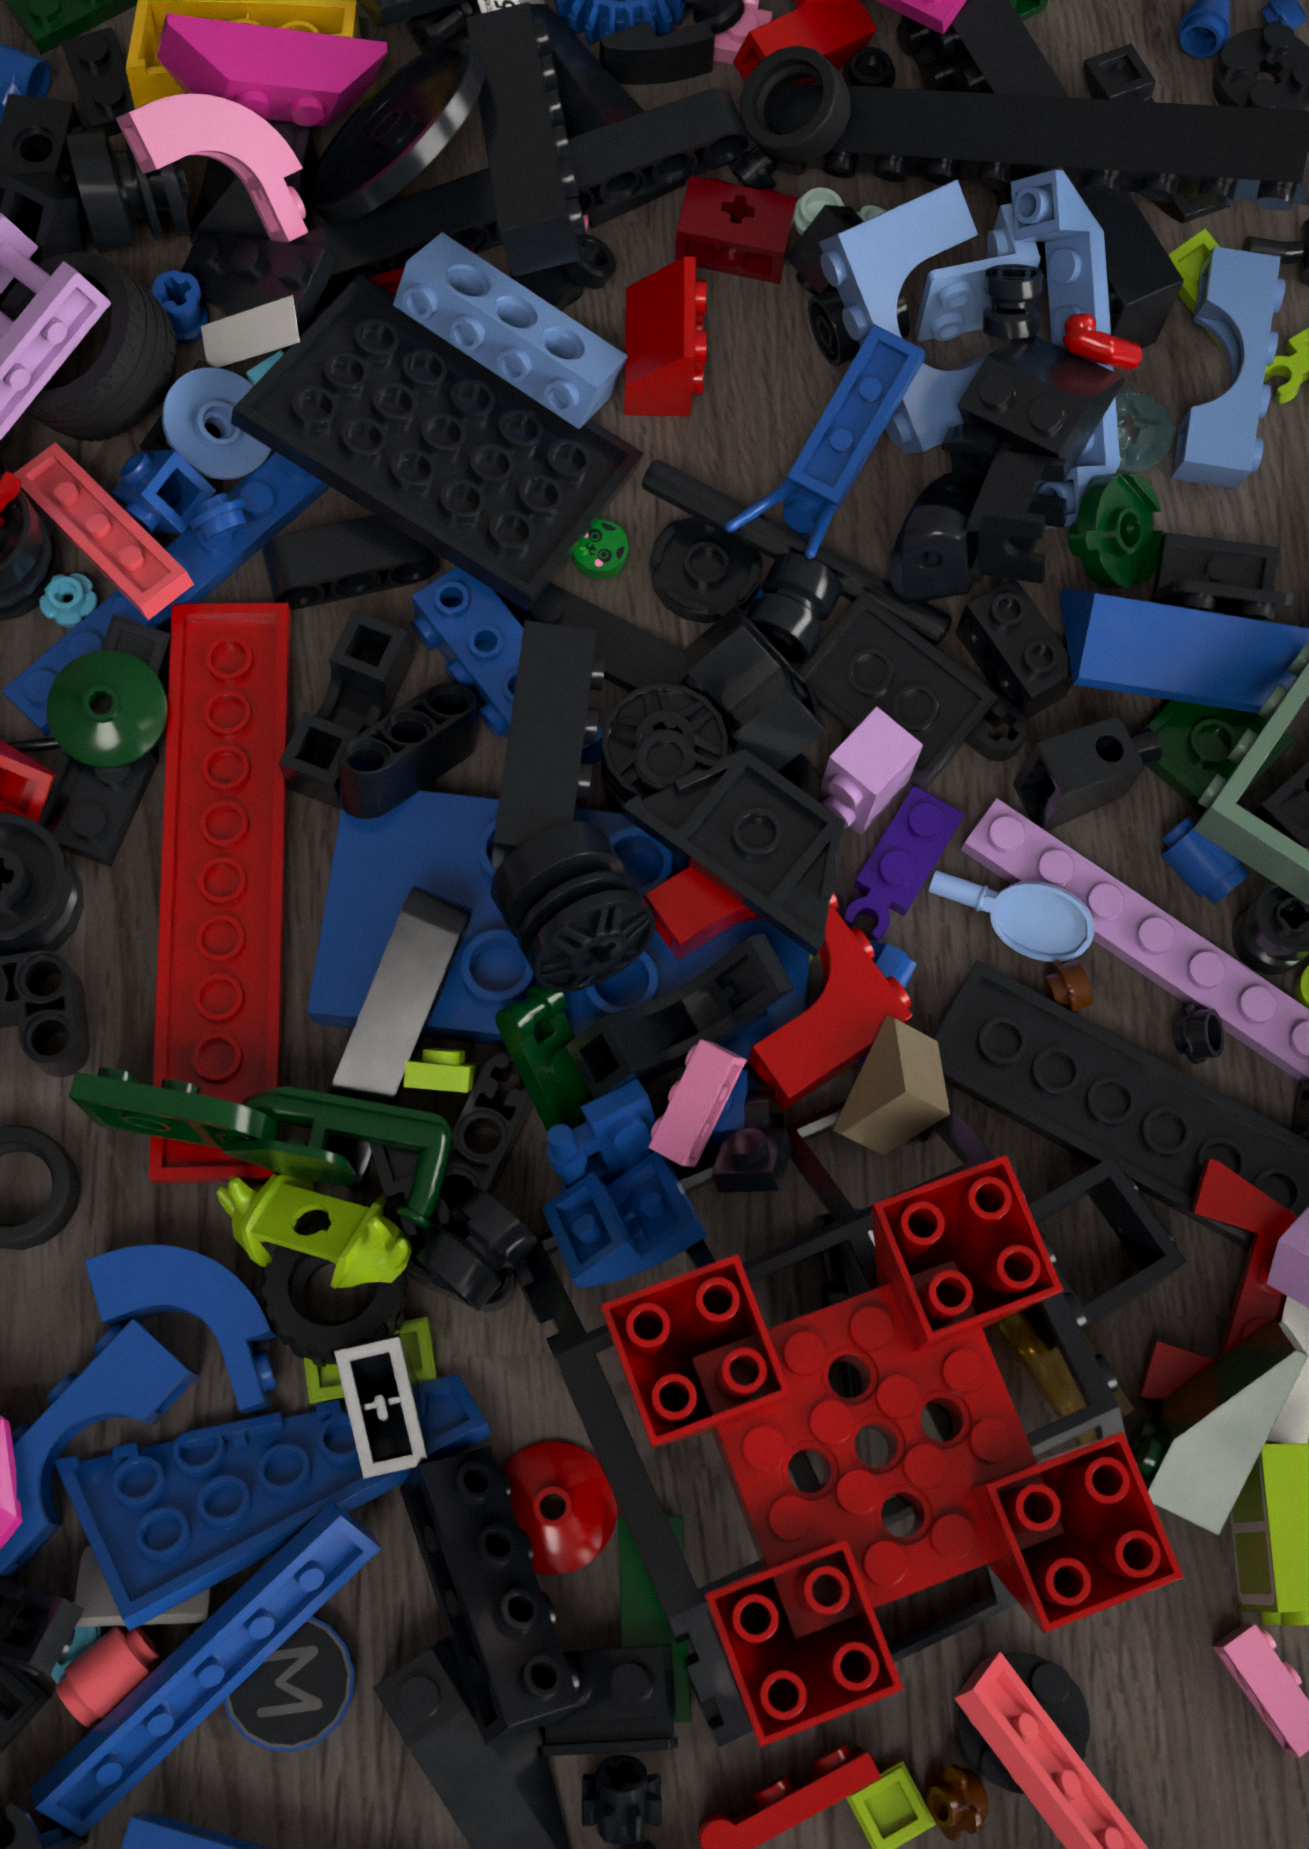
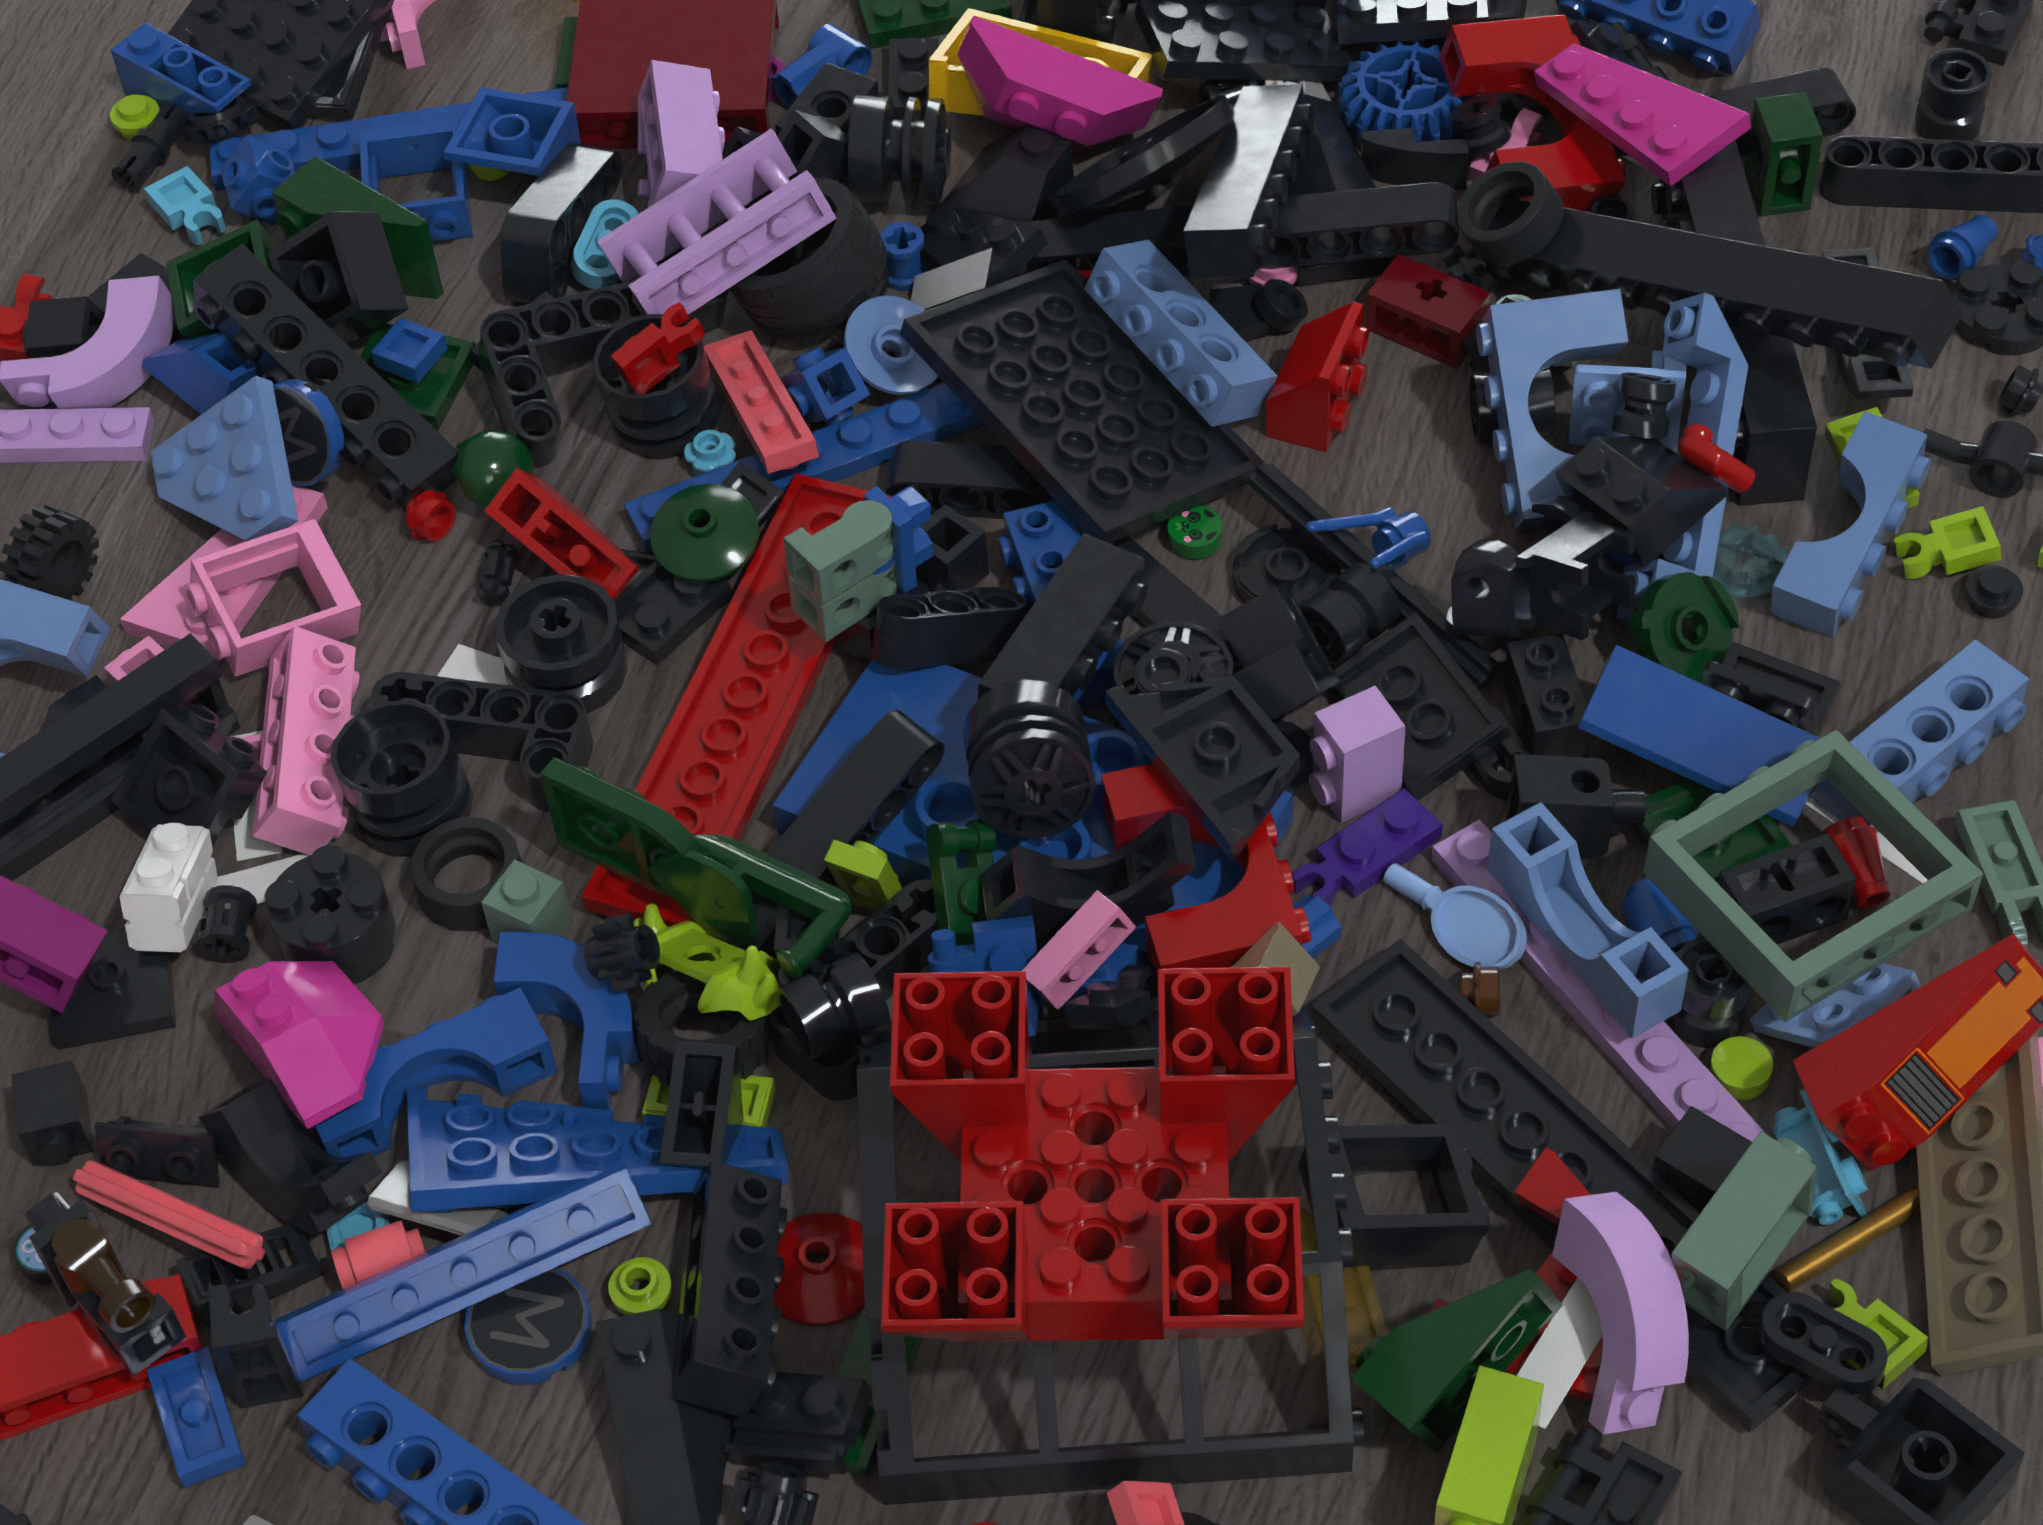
camera: 30 degrees right, 20 degrees down
bright pink arch [116,94,308,243] -> none
blue plate [189,493,247,543] -> none
blue plate [787,324,926,508] -> none
black plate [1173,1005,1224,1064] -> none
none -> sand green brick [481,859,573,945]
none -> black gear [584,913,660,993]
none -> lime plate [608,1257,672,1315]
none -> sand green hips [784,486,933,642]
none -> medium blue arch [1488,802,1689,1038]

